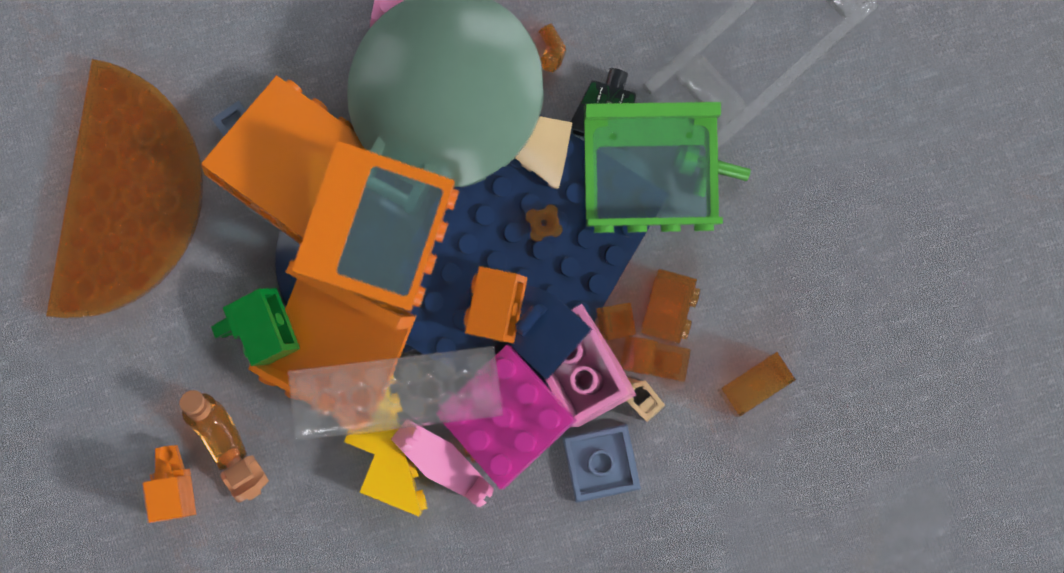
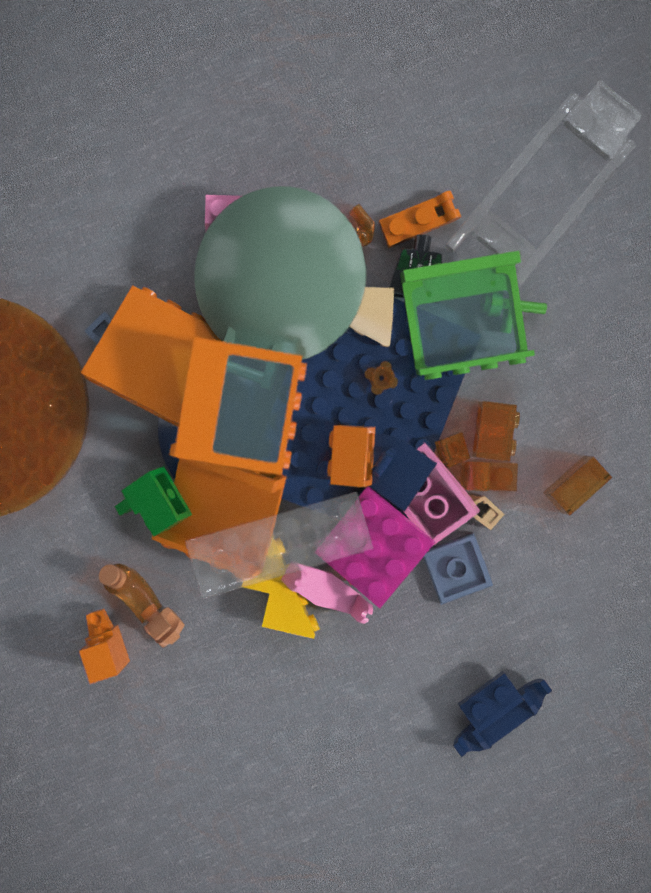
camera: 15 degrees left, 5 degrees up
none -> orange plate [378,191,461,248]

